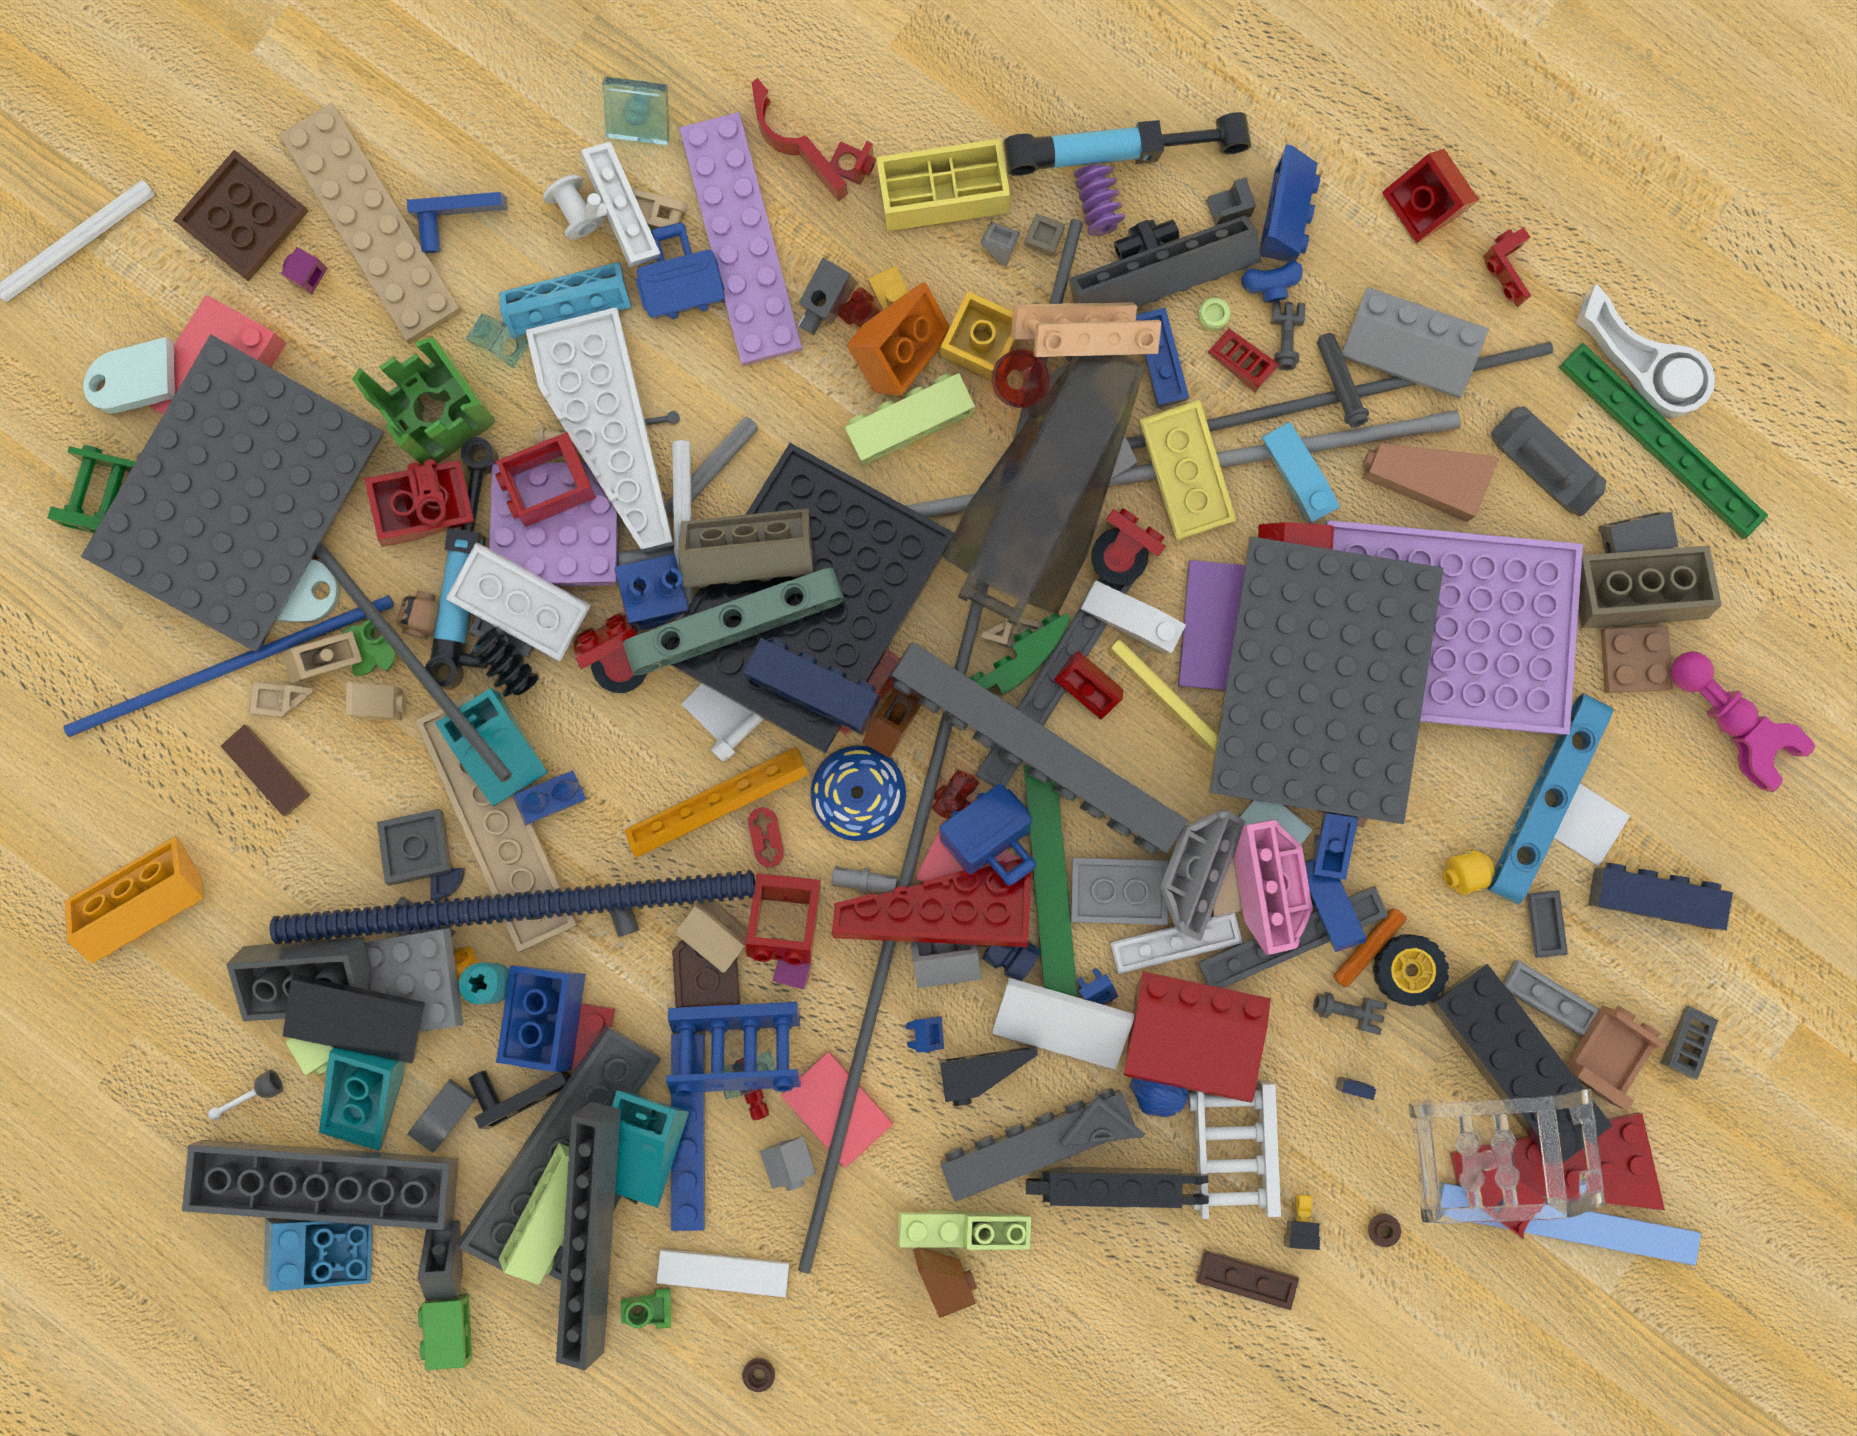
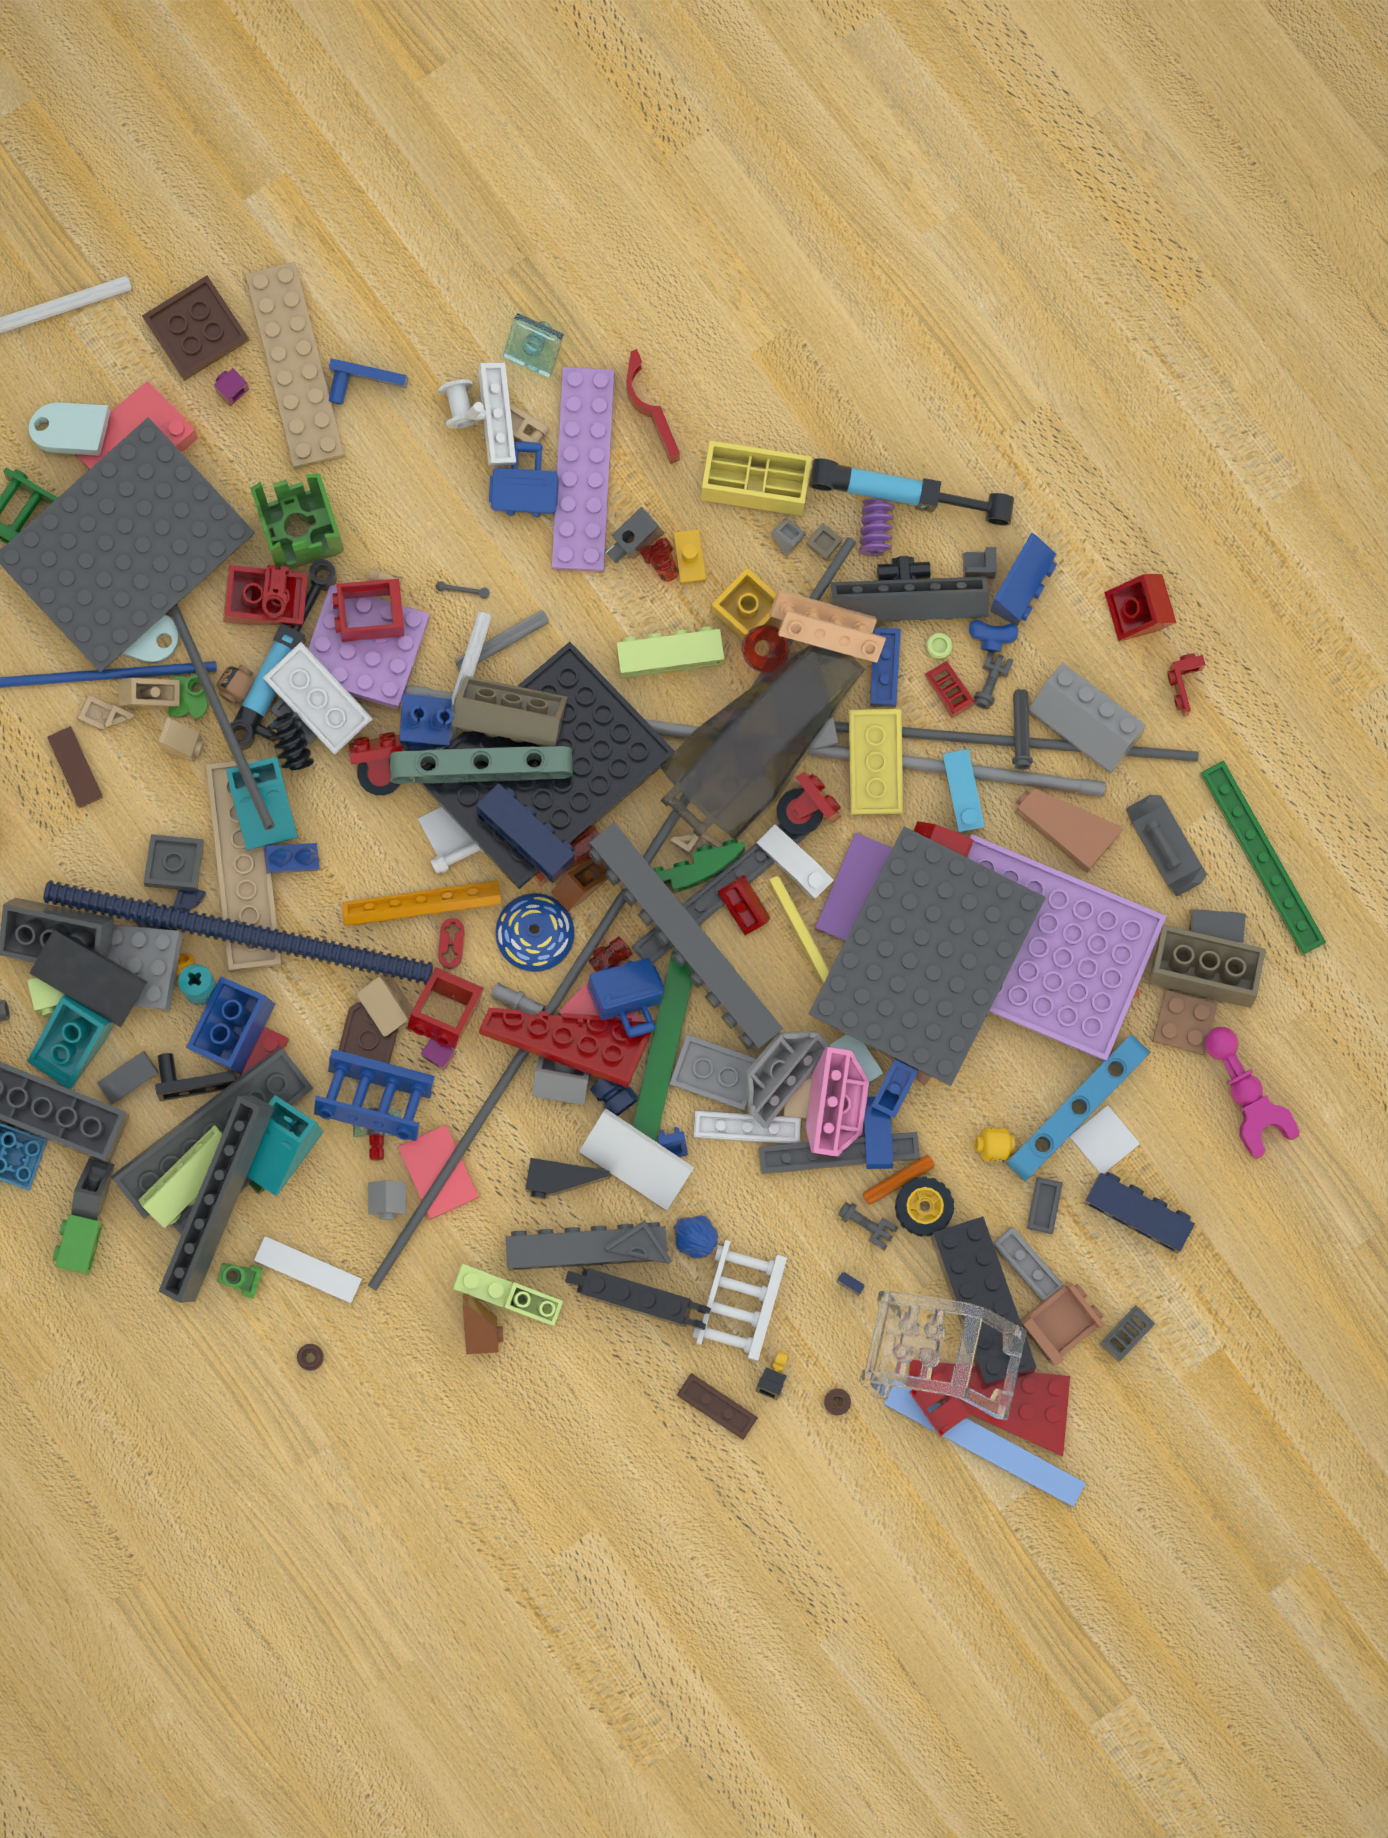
camera: 10 degrees right, 5 degrees down
clear light blue bracket [466,313,529,368] -> none
medium azure fence [499,262,631,338] -> none
white wing [526,307,674,553] -> none
dark grey hinge [610,907,639,937] -> none
blue plate [671,1033,705,1231] -> none
red bracket [830,141,876,185] -> none
orange slope [846,283,950,396] -> none
blue tile [906,1016,944,1052] -> none
red slope [1123,971,1271,1103] -> none
white animal [1575,284,1715,418] -> none

